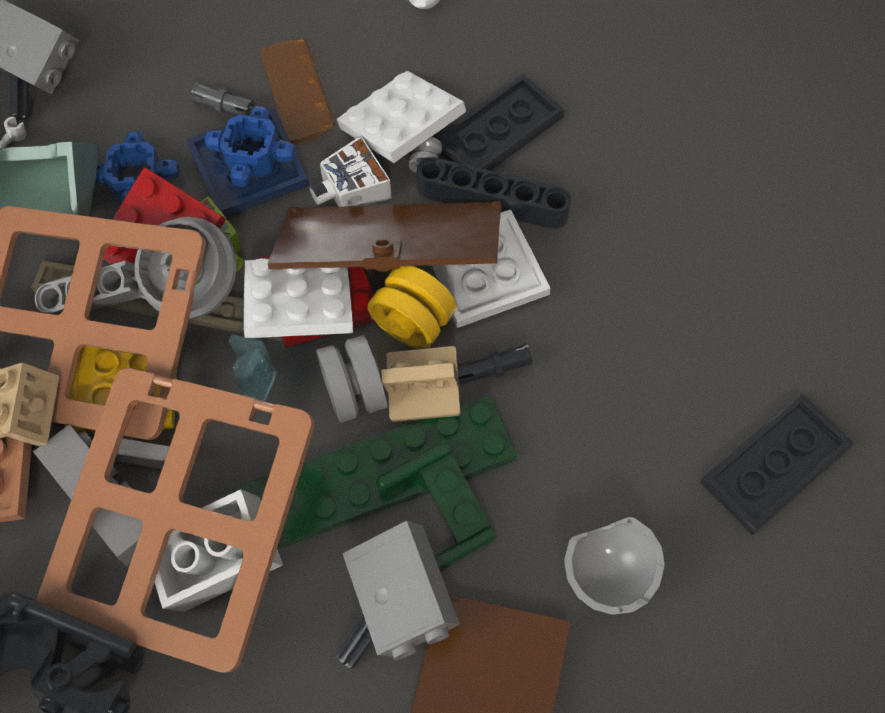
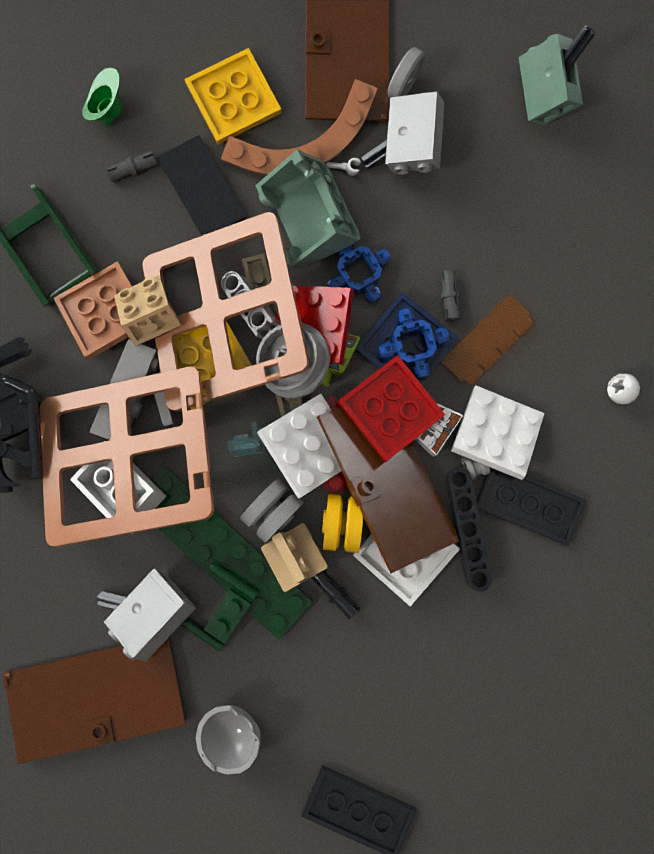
camera: 60 degrees right, 20 degrees up
none -> red plate [337,355,445,462]

